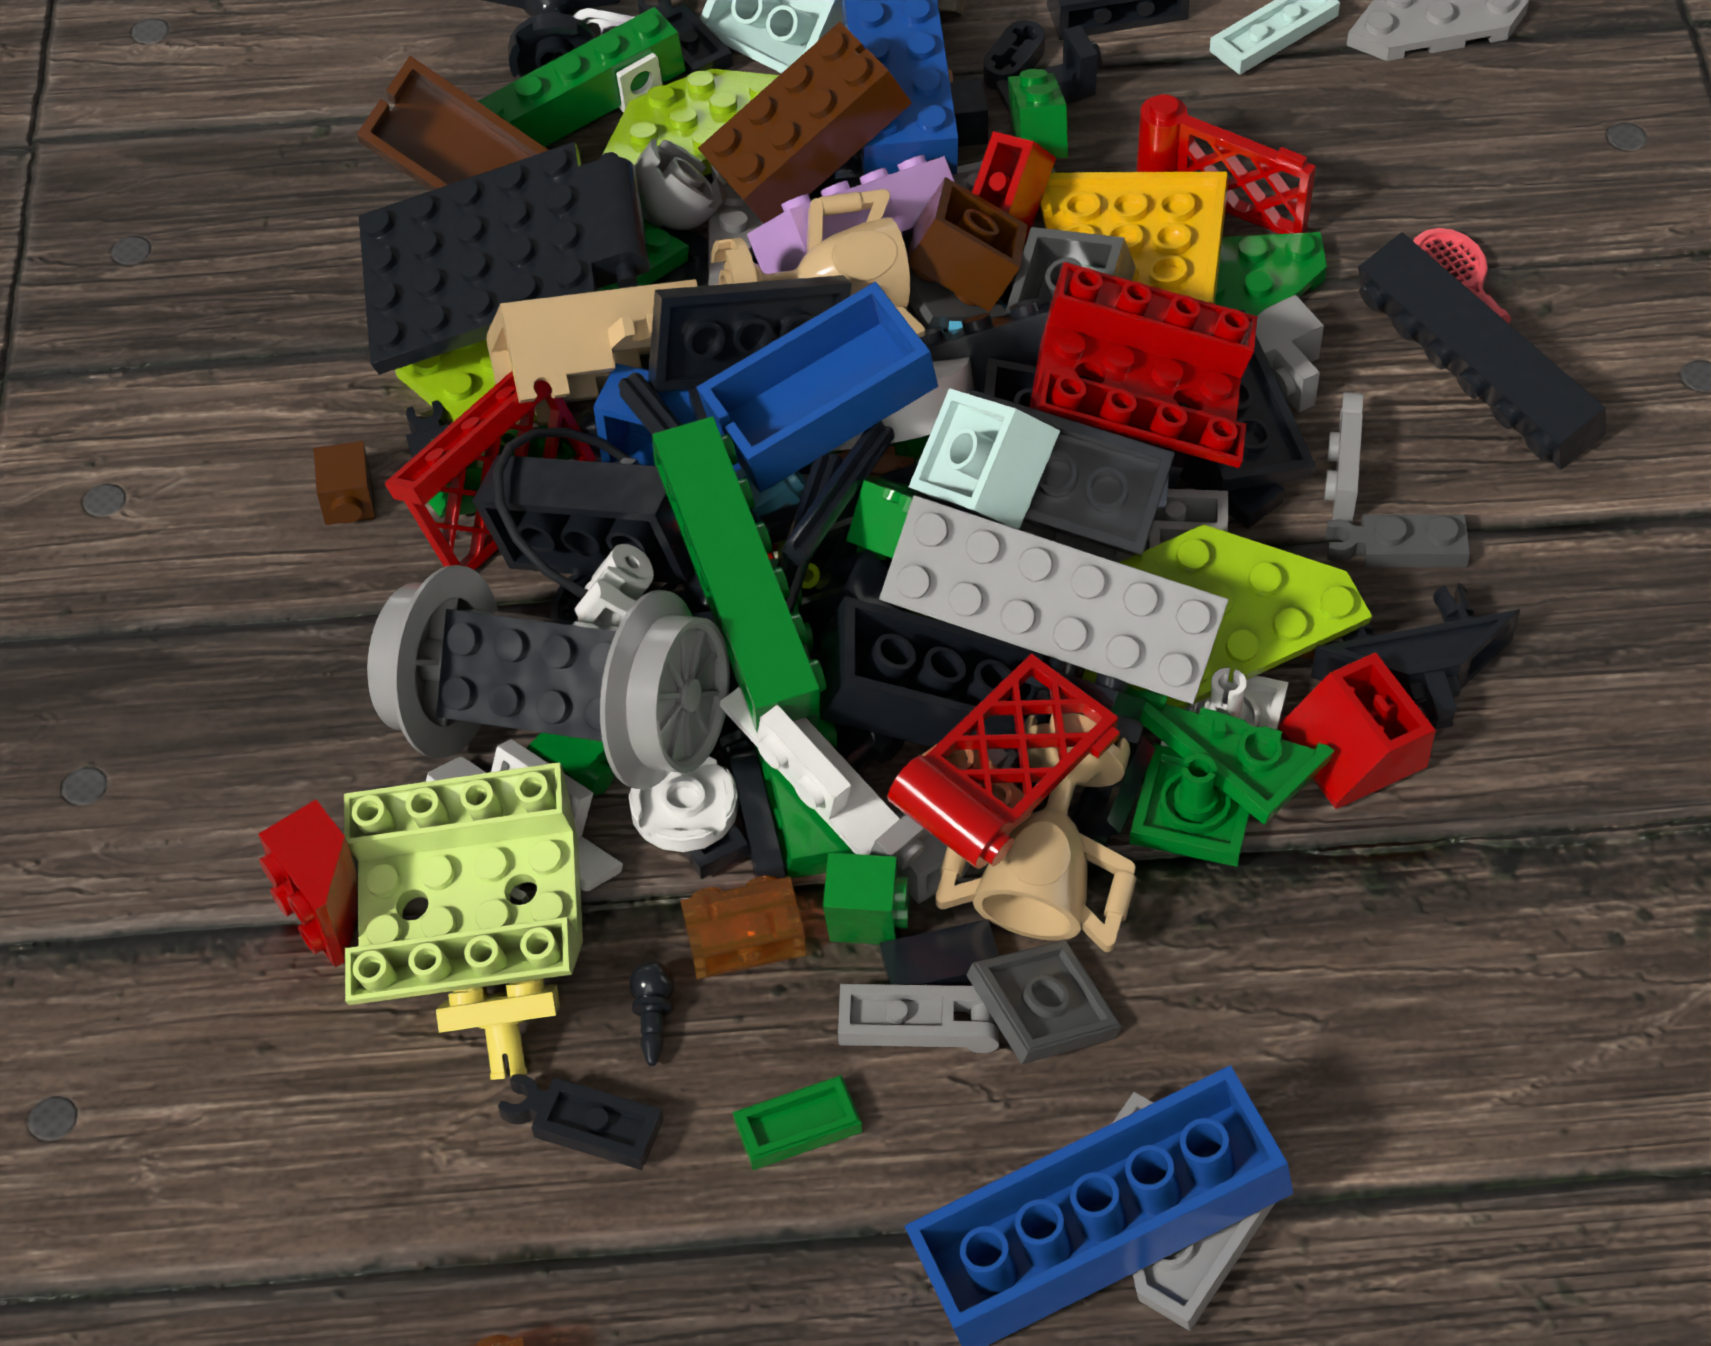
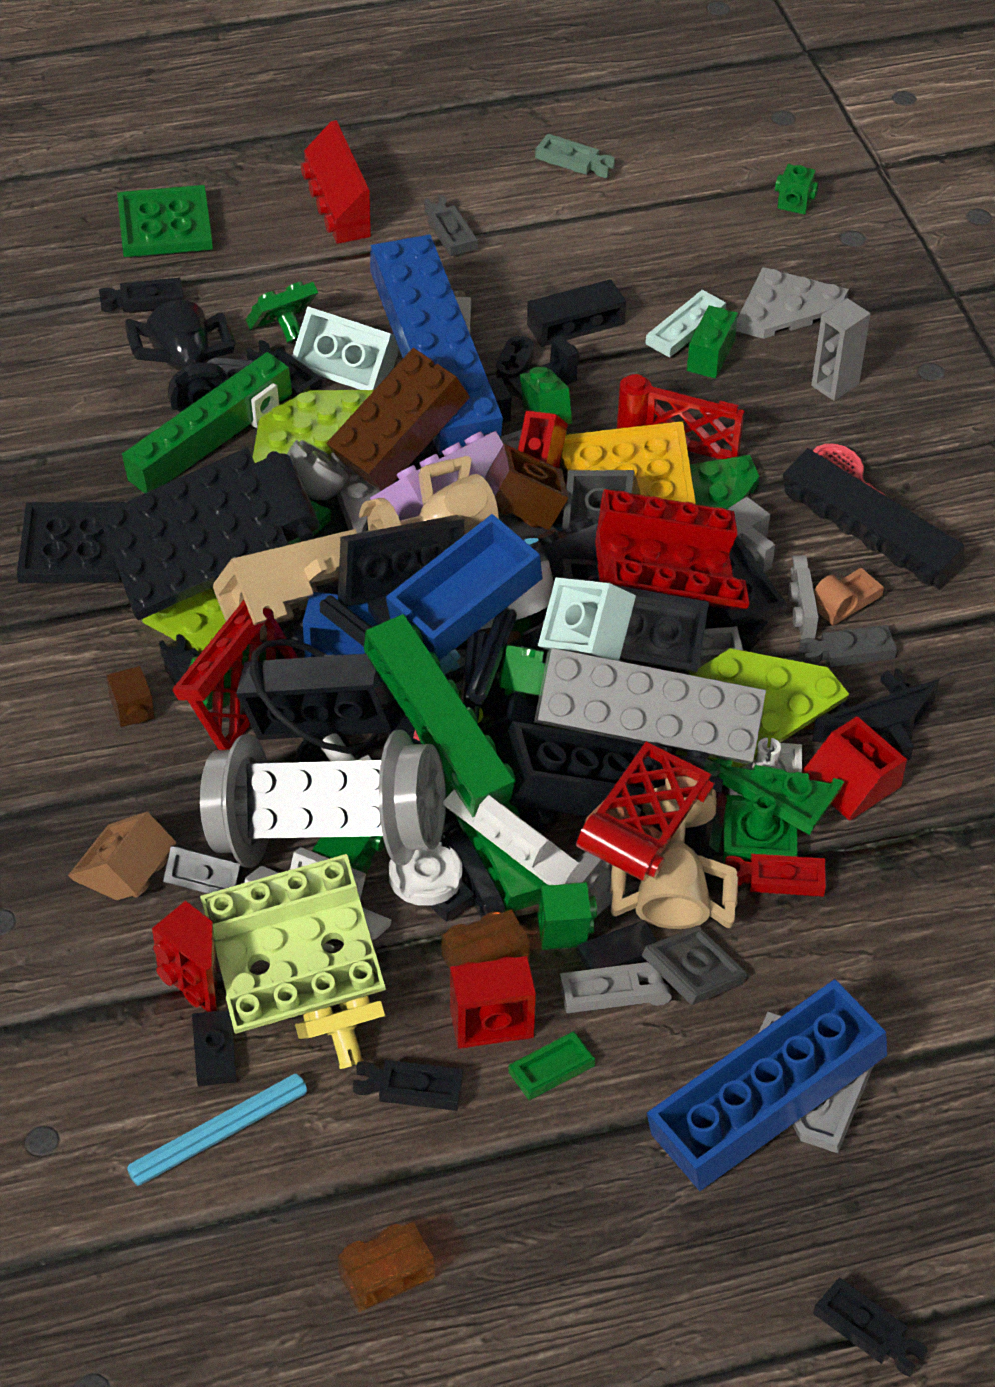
camera: 15 degrees left, 5 degrees down
reddish brown piece [357,56,548,191] -> none
white leg [574,544,654,627] -> none
black bar [629,961,675,1066] -> none
none -> black plate [17,502,125,583]
none -> medium nougat slope [68,811,177,900]
none -> medium azure axle [127,1074,307,1186]
none -> plate [163,844,244,893]
none -> black plate [192,1010,237,1086]
none -> red brick [450,956,536,1049]
none -> green brick [687,305,738,379]
none -> red plate [725,854,826,897]
none -> light grey brick [811,298,871,401]
none -> nougat plate [814,568,884,626]

